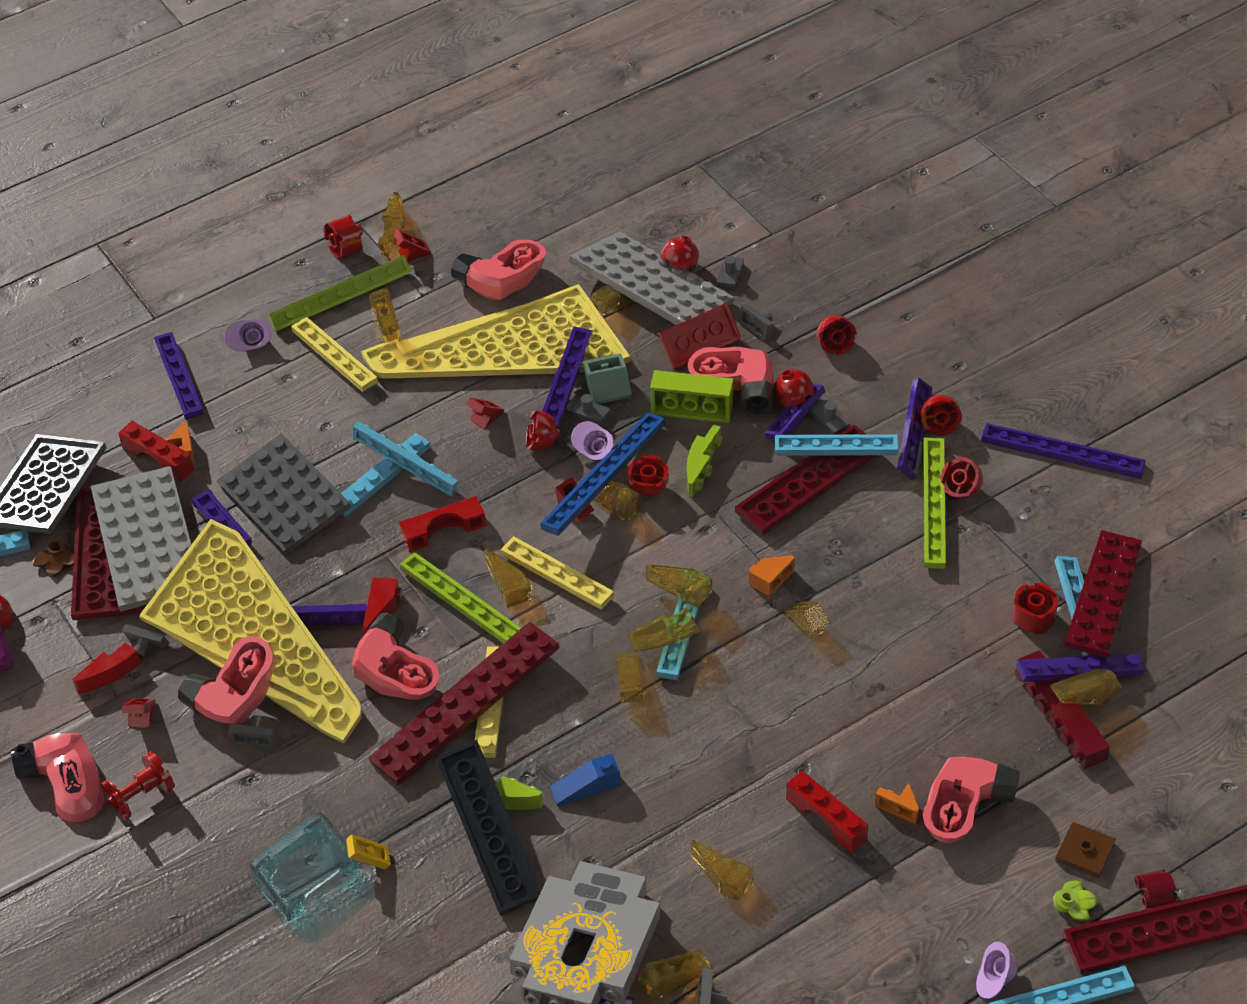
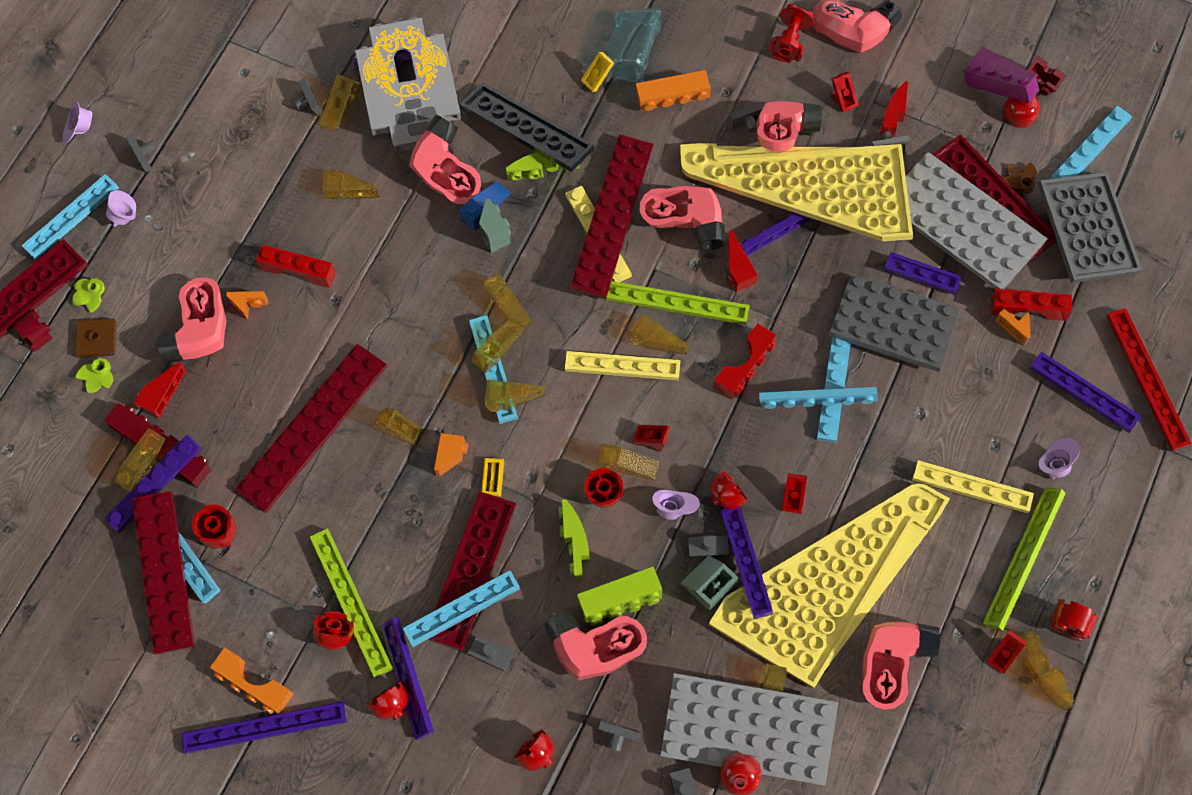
camera: 150 degrees right, 20 degrees up
clear yellow slope [369,287,402,344] -> none
blue plate [540,412,665,536] -> none
red tile [658,303,741,369] -> none
dark purple plate [765,384,825,440] -> none
red cylinder [774,369,815,407] -> none
none -> lime plate [76,358,113,393]
none -> red slope [134,362,187,419]
none -> orange arch [210,647,294,714]
none -> dark red plate [235,343,388,513]
none -> coral piece [409,114,481,204]
none -> sand green slope [479,198,511,253]
none -> yellow tile [481,458,504,498]
none -> orange brick [636,70,711,111]
none -> red plate [1106,308,1192,452]

